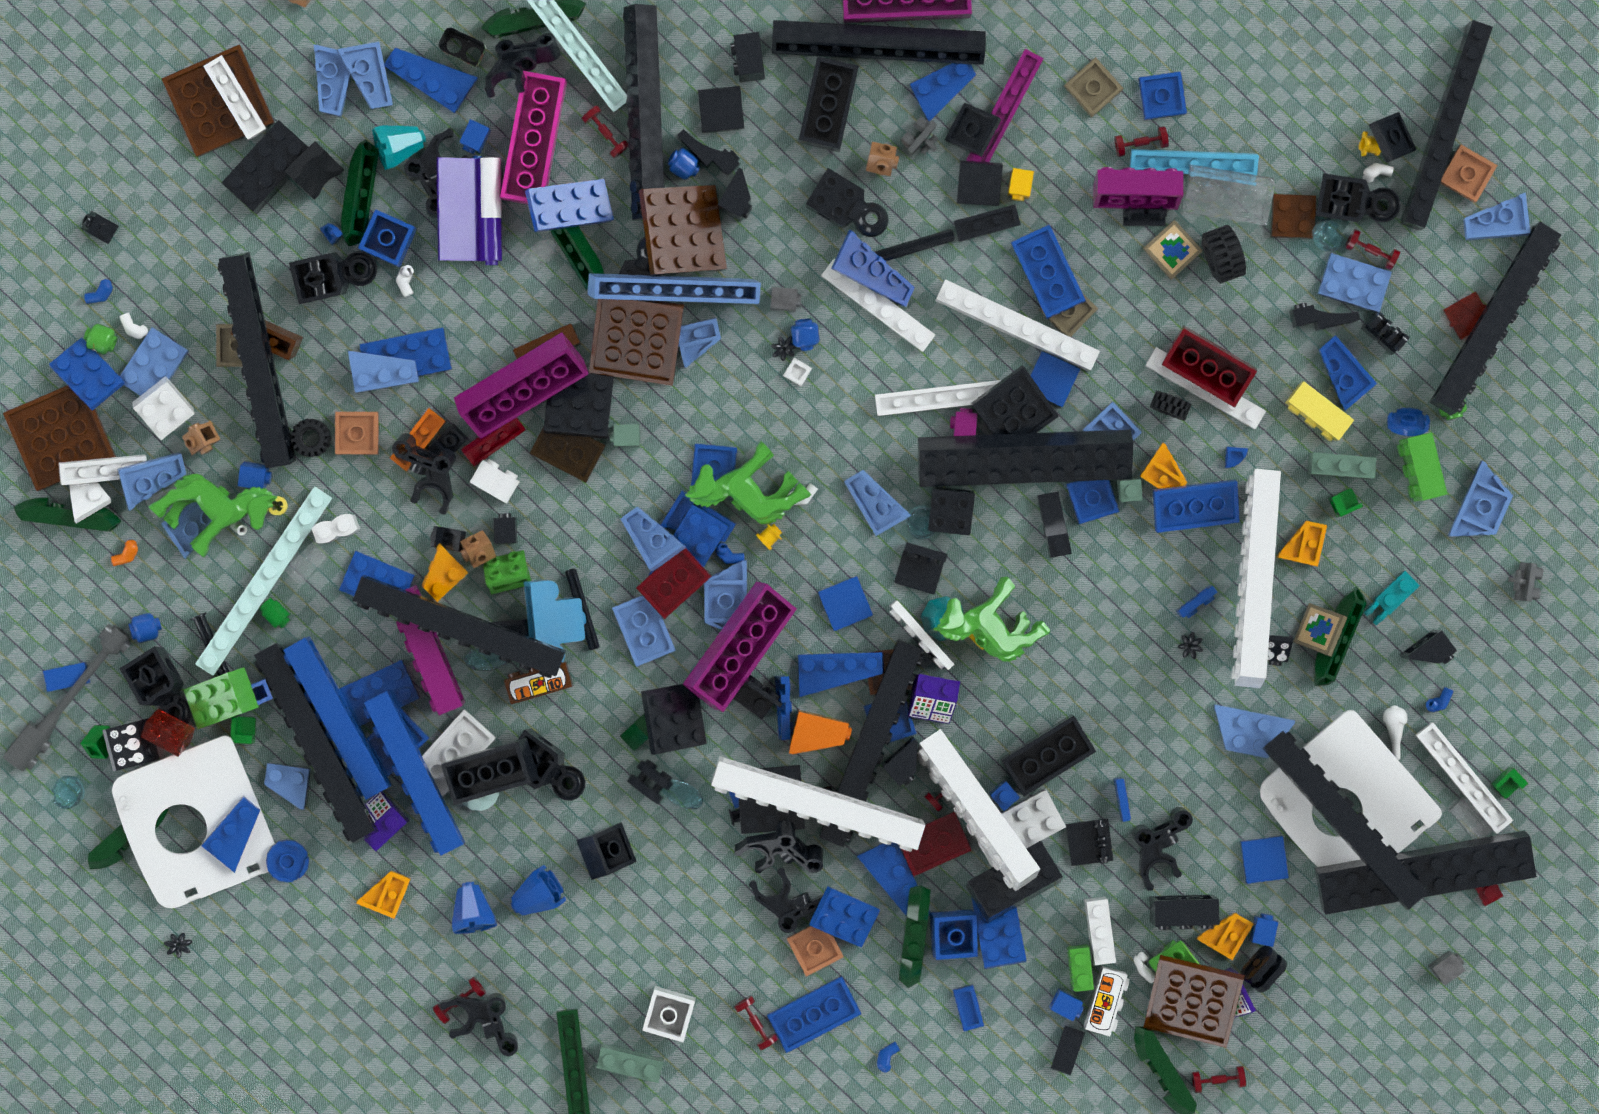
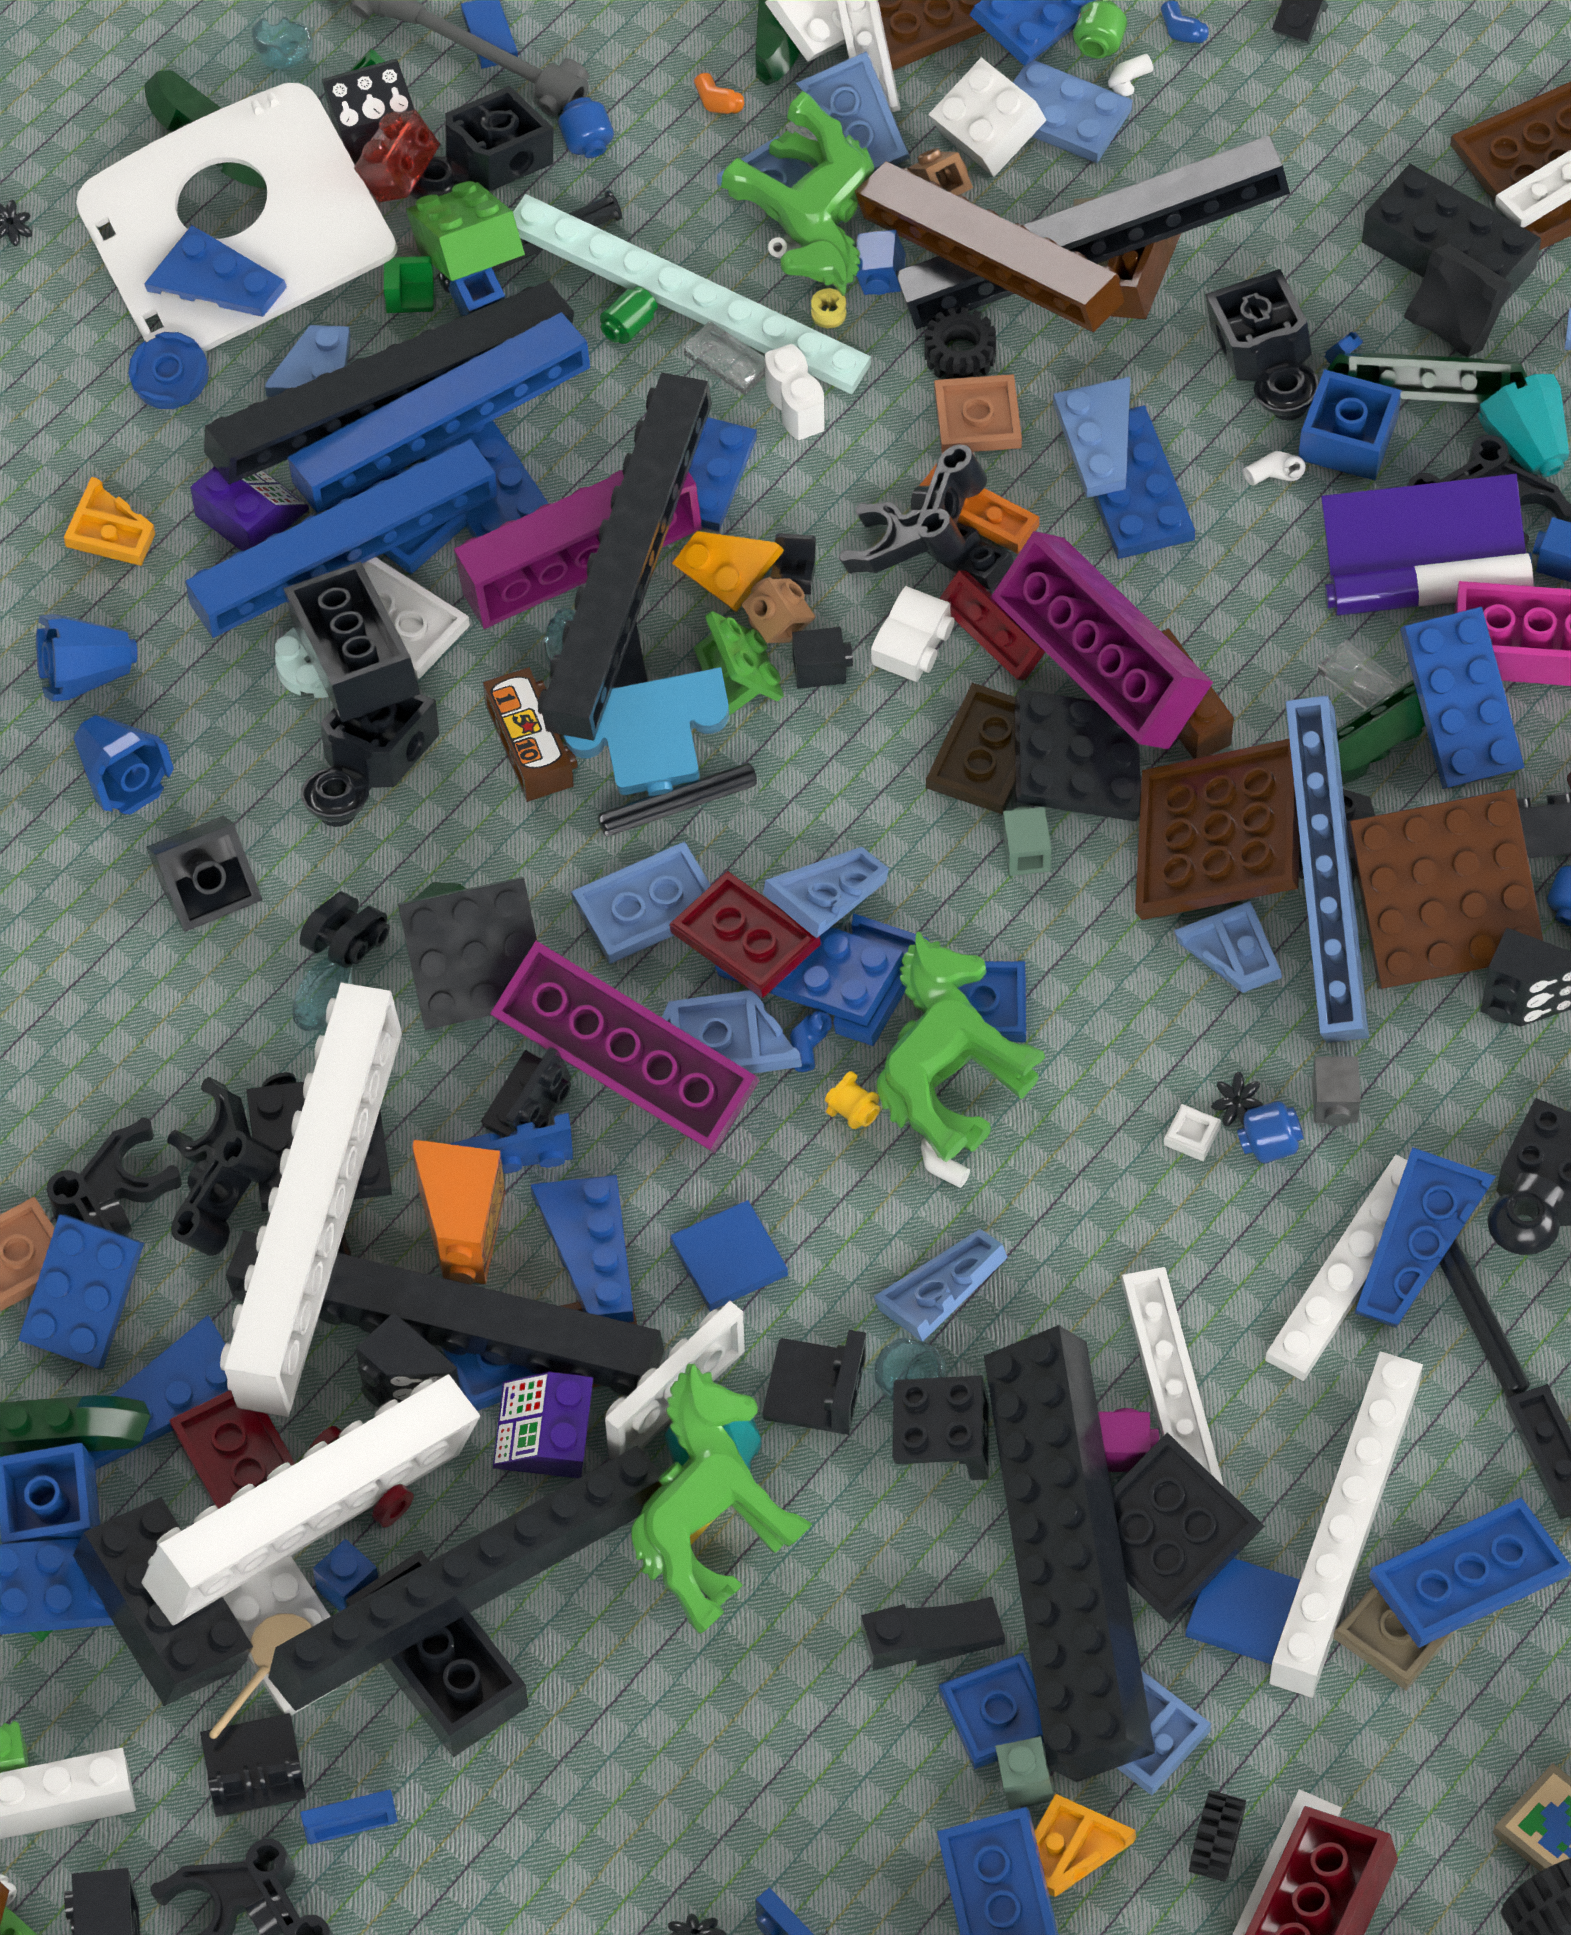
camera: 85 degrees right, 30 degrees down
none -> tan piece [209,1614,313,1739]
none -> black brick [268,1445,662,1711]
none -> brick [855,161,1125,333]

